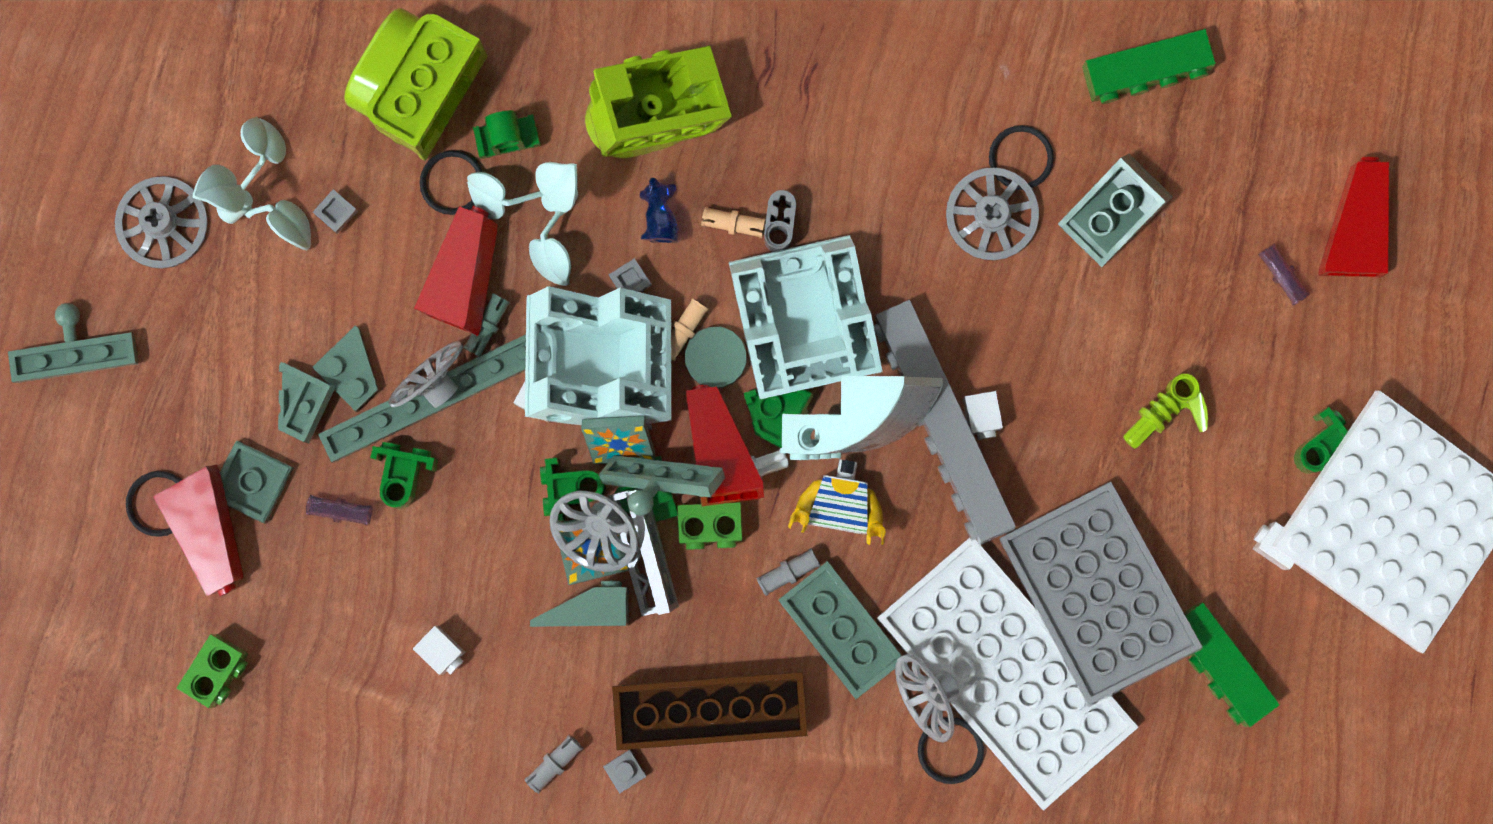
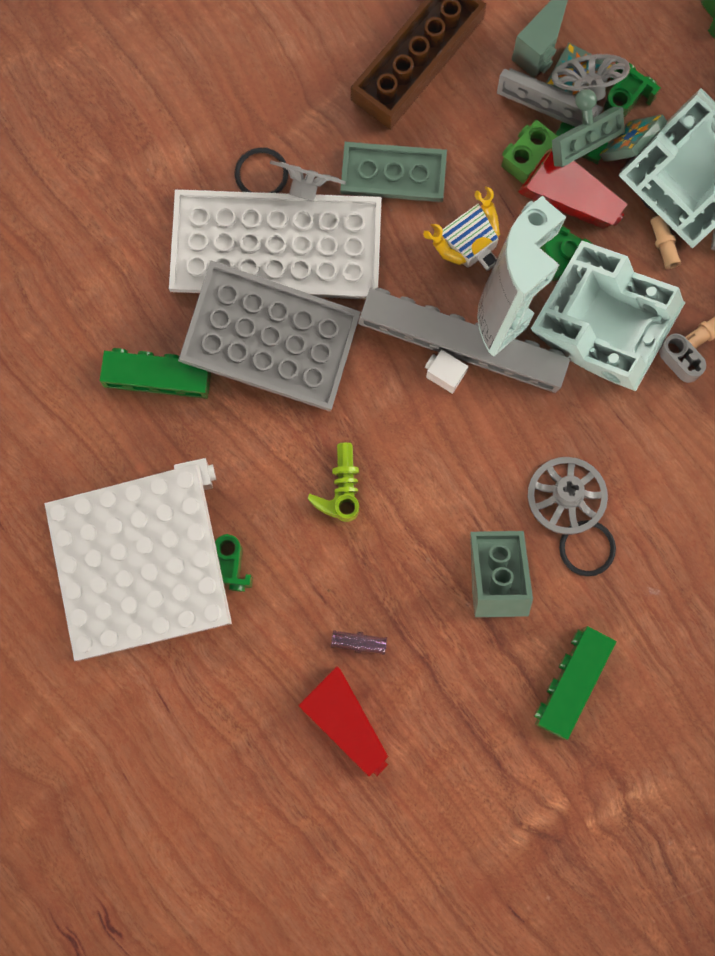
camera: 130 degrees right, 5 degrees down
sand green tile [685,327,746,388] -> none
light grey pin [756,549,821,596] -> none

